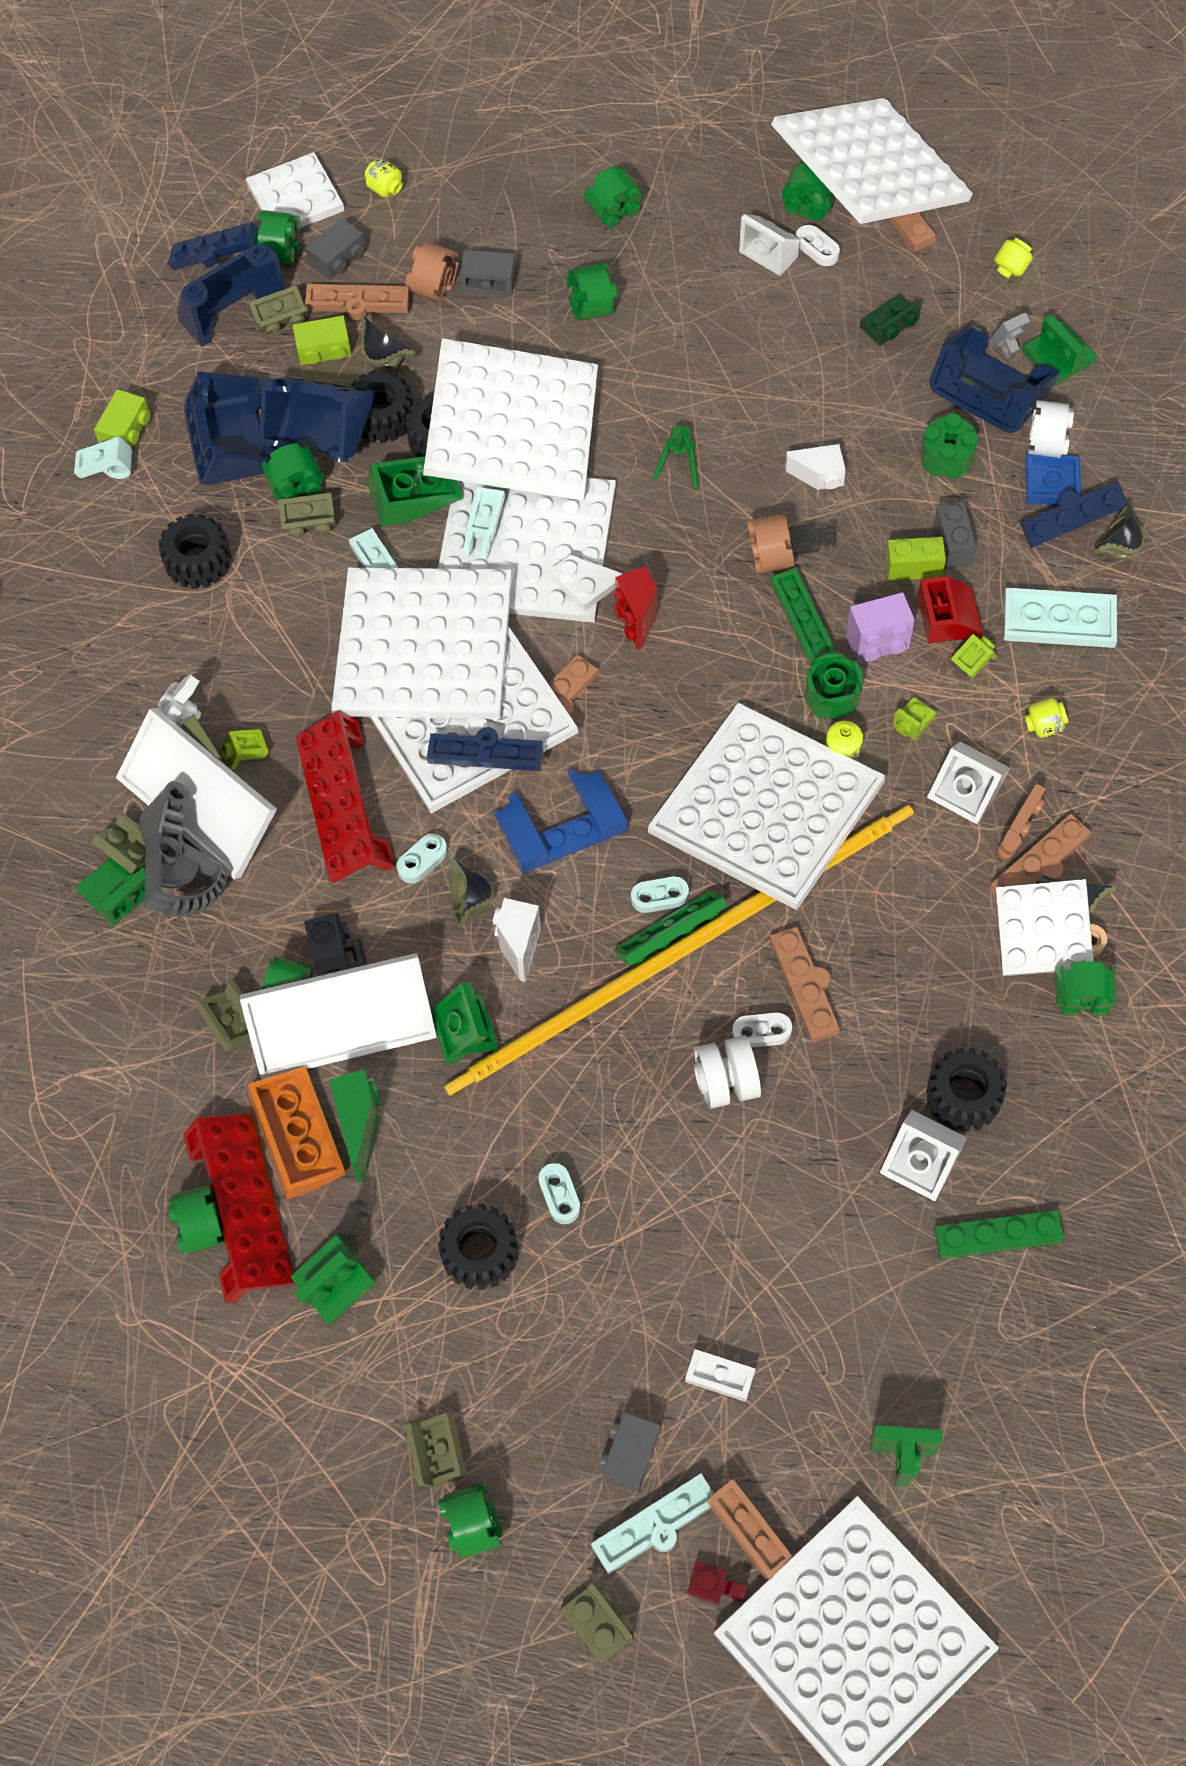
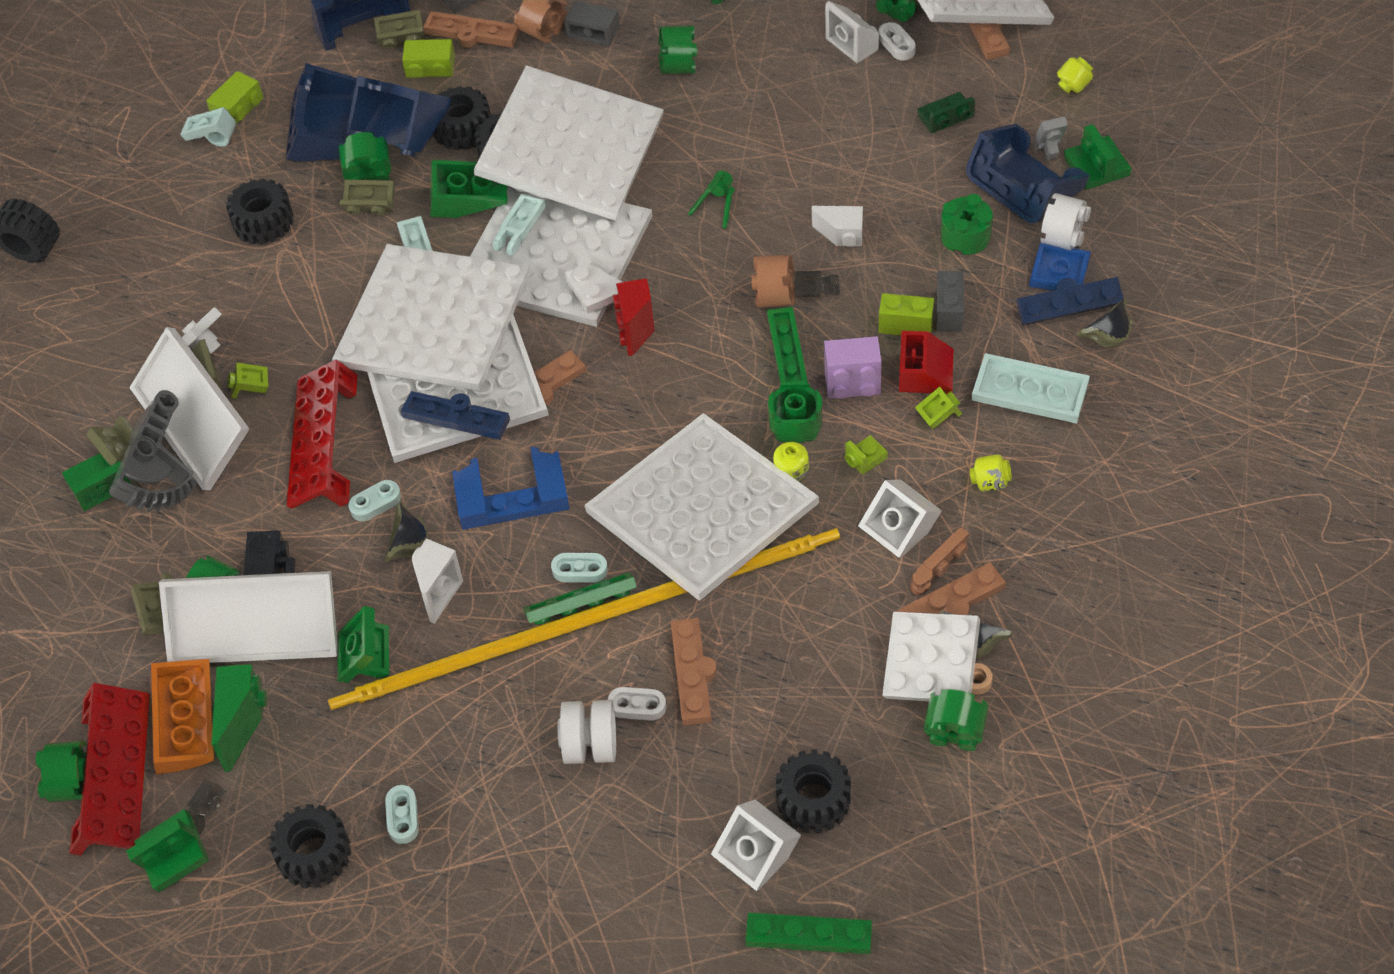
camera: 15 degrees right, 10 degrees down
black hat [360,315,417,370] -> none

